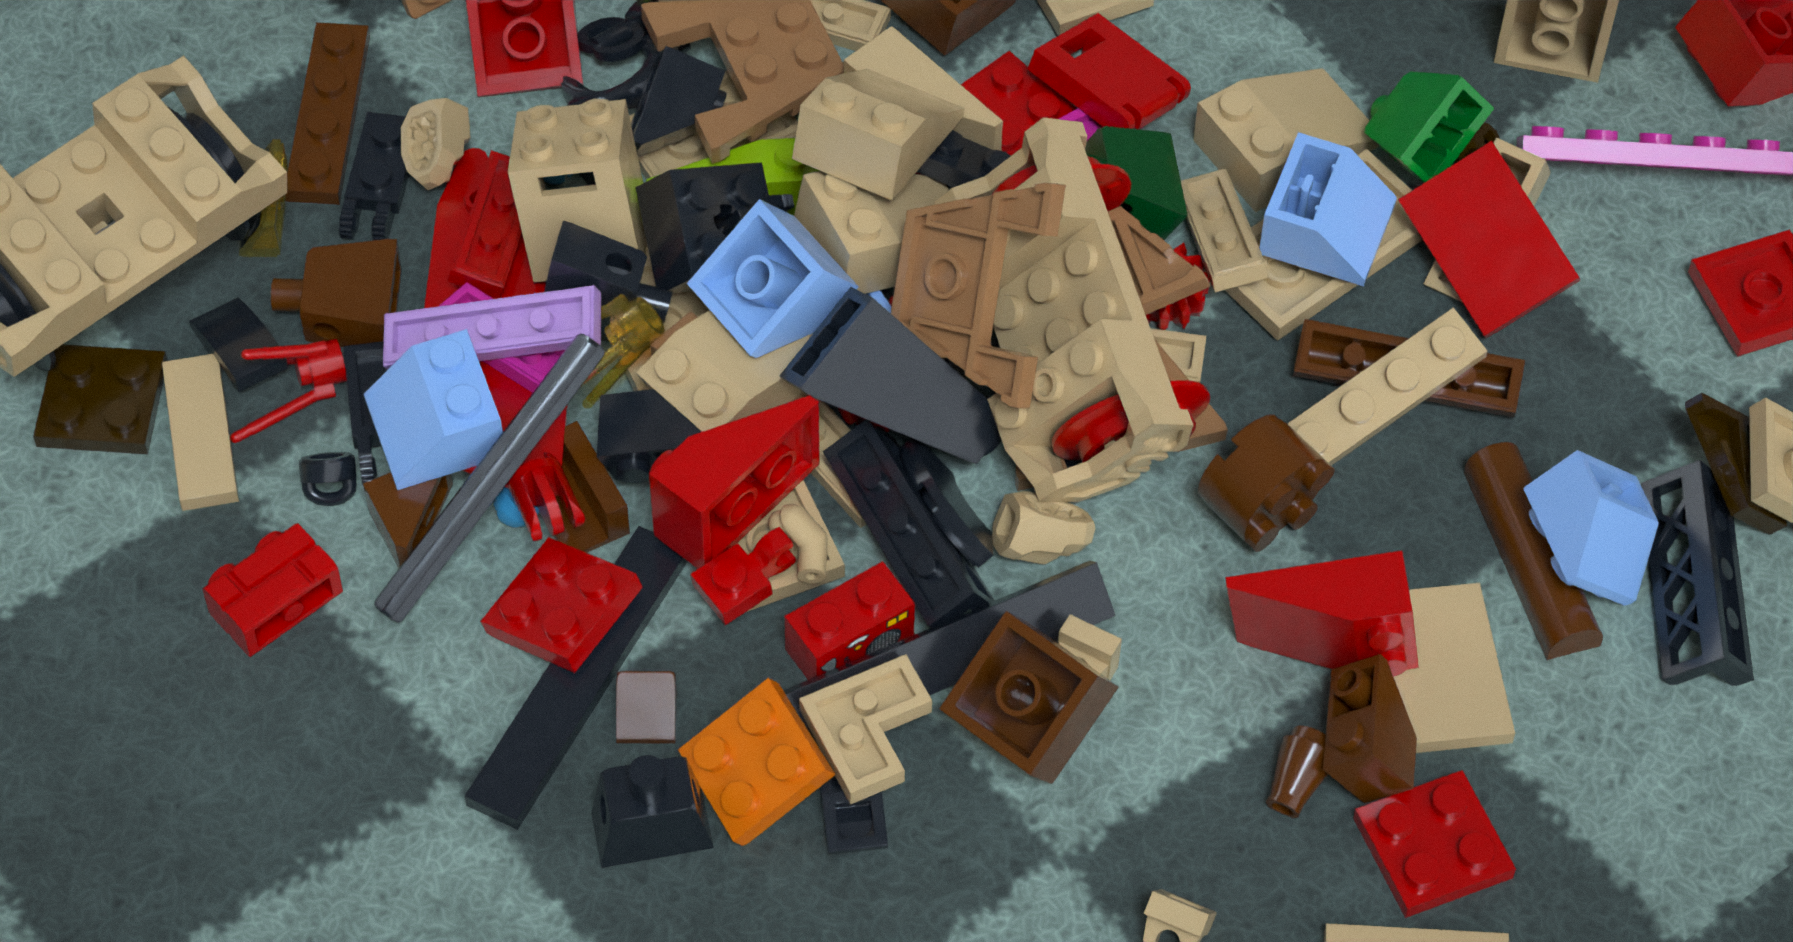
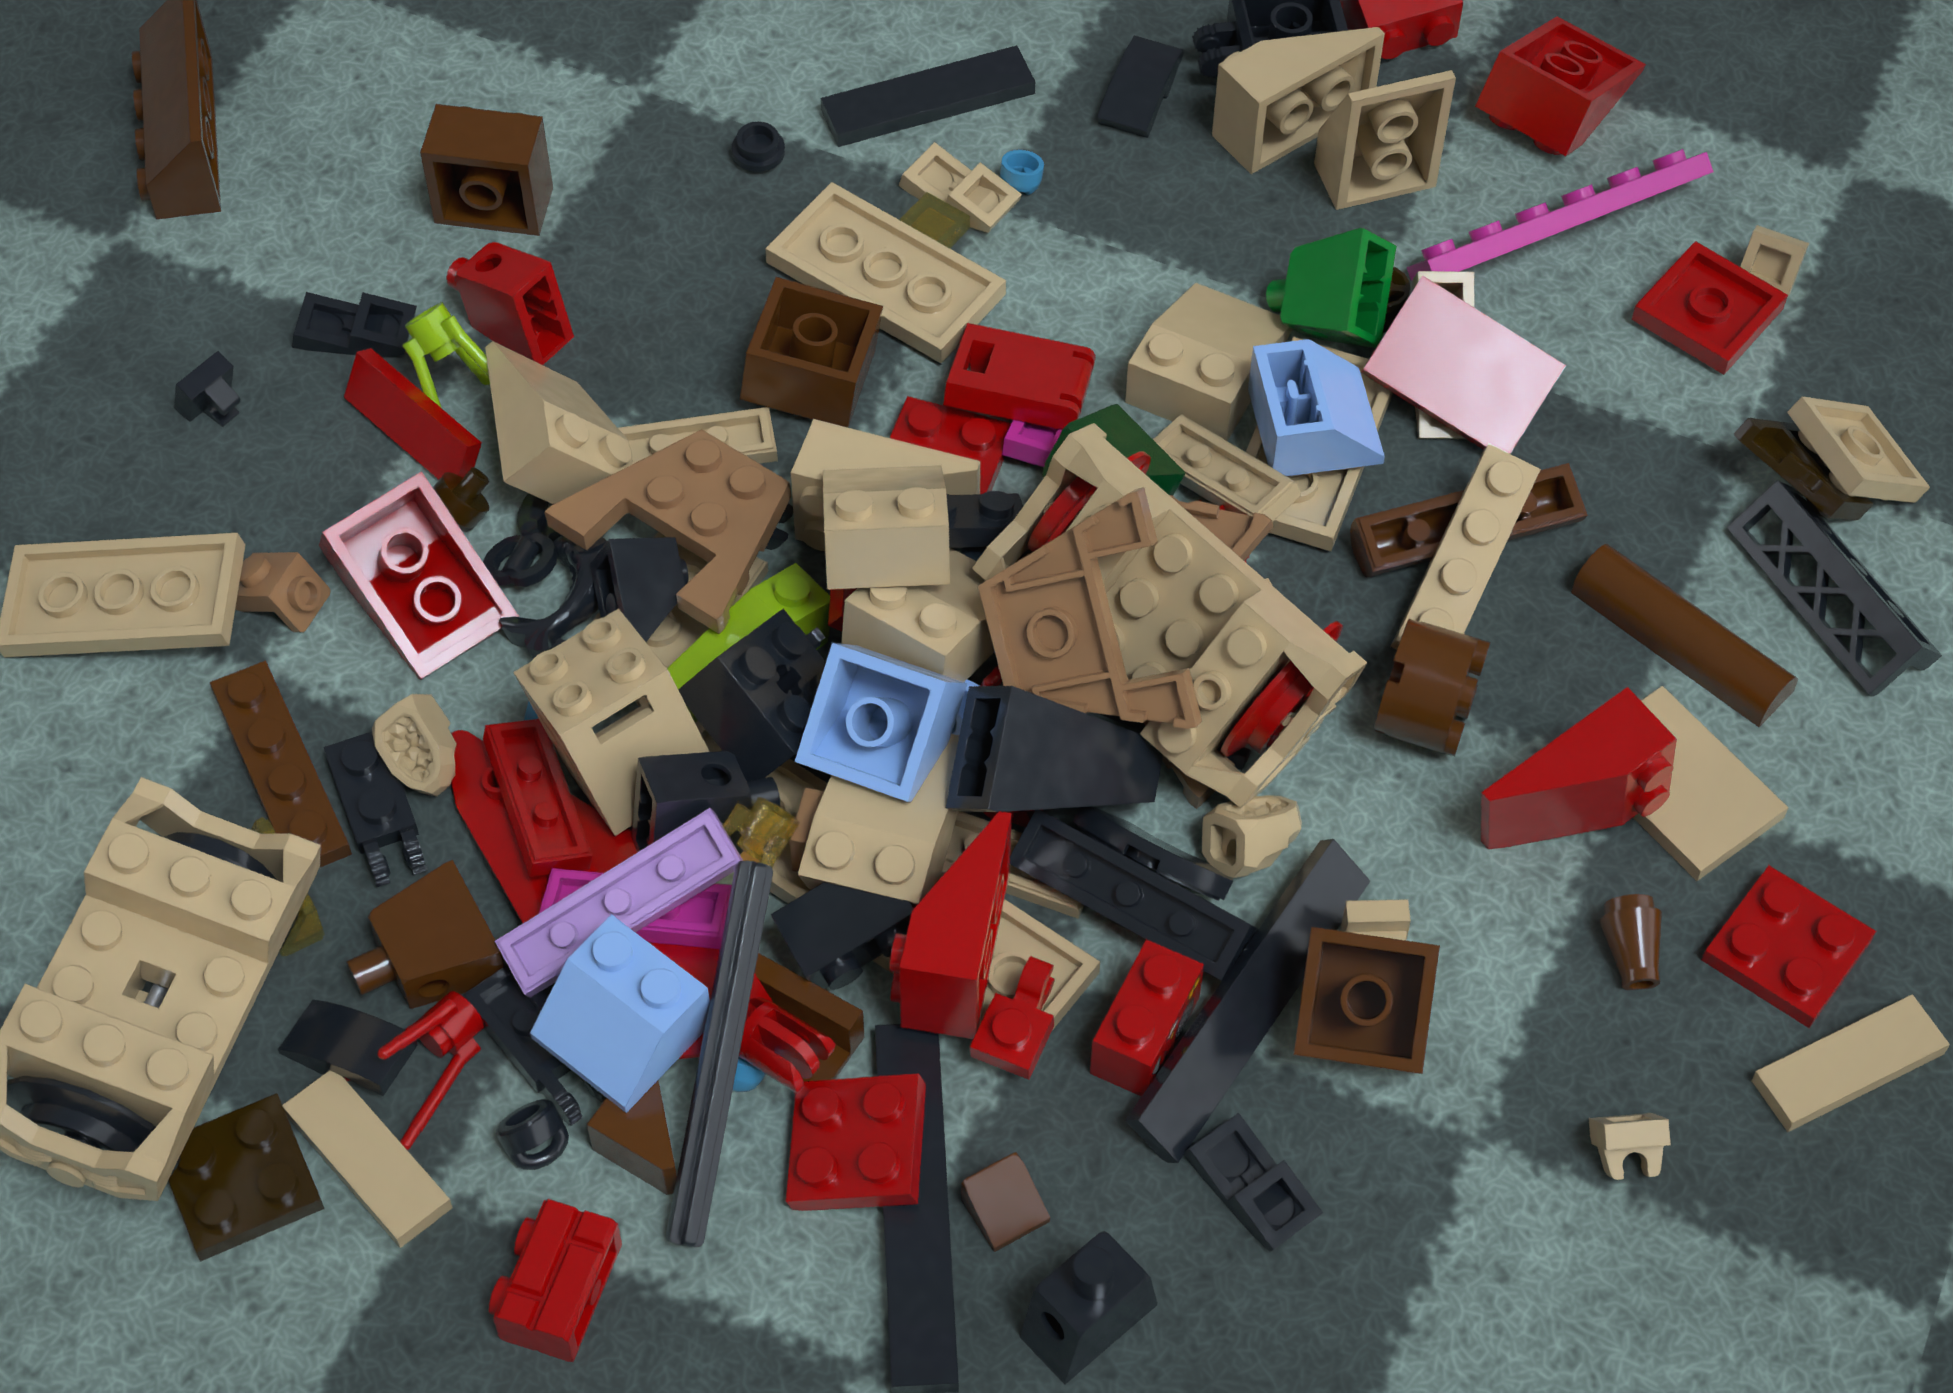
camera: 30 degrees left, 0 degrees up
orange plate [678,678,836,846] -> none
tan arm [768,504,828,584] -> none
tan plate [799,654,932,805] -> none
reddish brown slope [1323,654,1417,803] -> none
light blue slope [1523,450,1659,606] -> none

